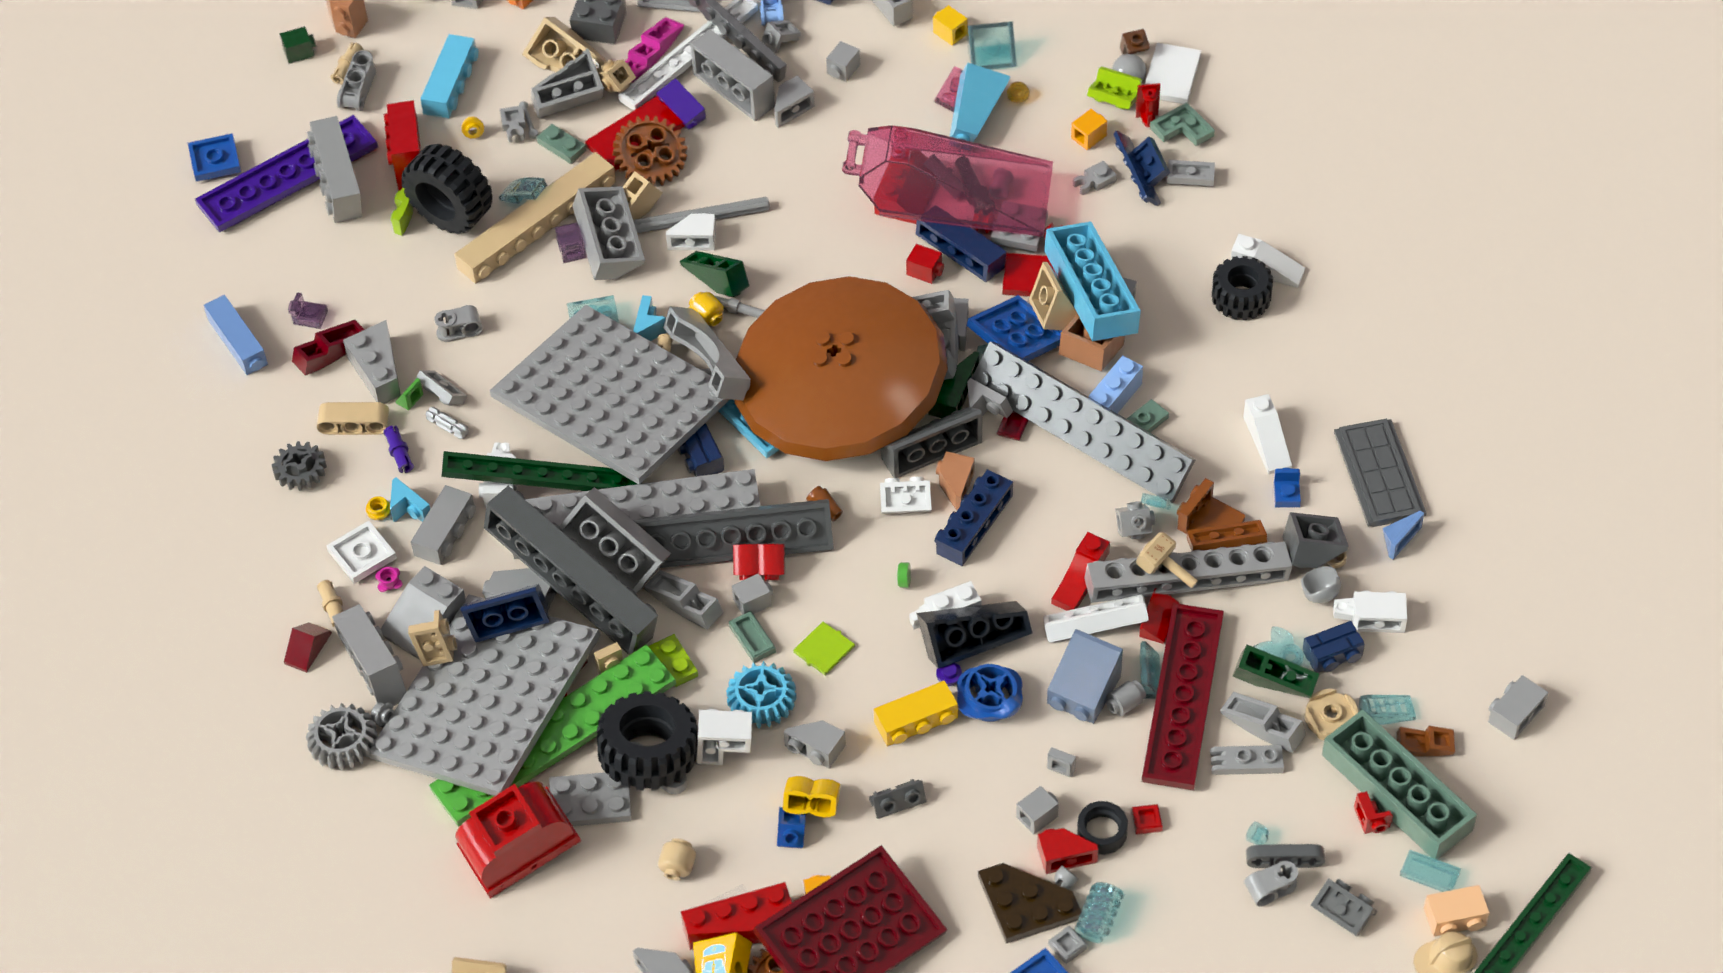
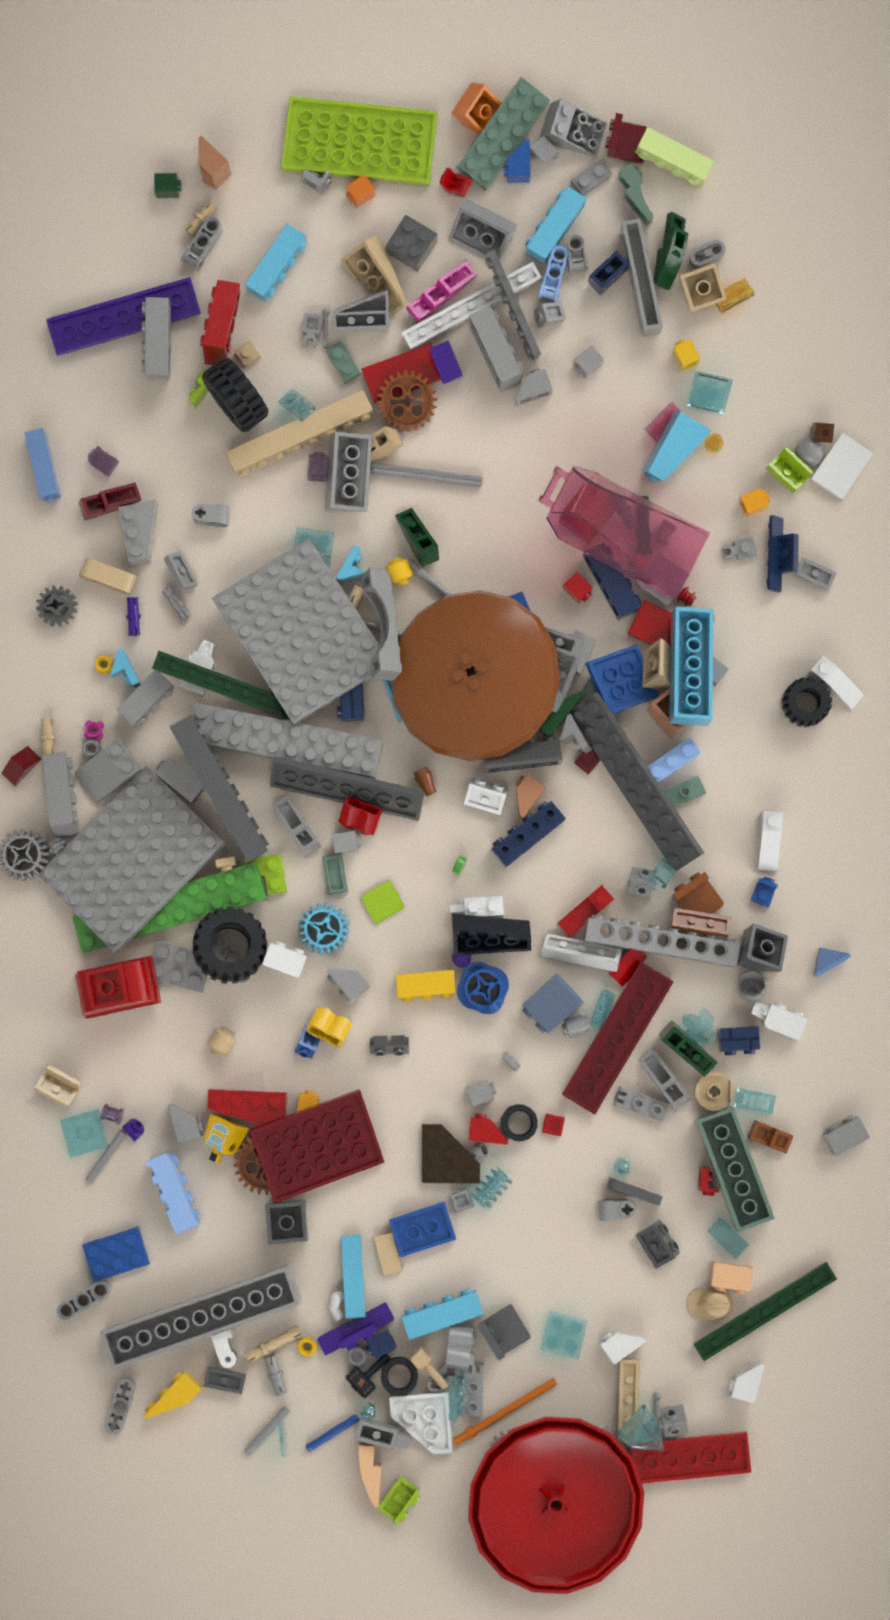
camera: 20 degrees right, 30 degrees up
blue plate [188,133,241,182] -> none
white plate [326,521,397,584] -> none
bright green slope [395,378,423,410] -> none
tan bracket [408,610,457,667] -> none
dark blue slope [460,584,549,643] -> none
yellow plate [461,116,484,139] -> none
light grey brick [560,487,671,594] -> none
tan brick [598,59,636,93] -> none
white slope [666,213,716,251] -> none
red hinge [1136,83,1161,127] -> none
tan piece [1136,532,1198,588] -> none
sand green plate [1150,102,1215,146] -> none
dark grey piece [1334,418,1426,527] -> none
none -> light grey plate [82,739,102,758]

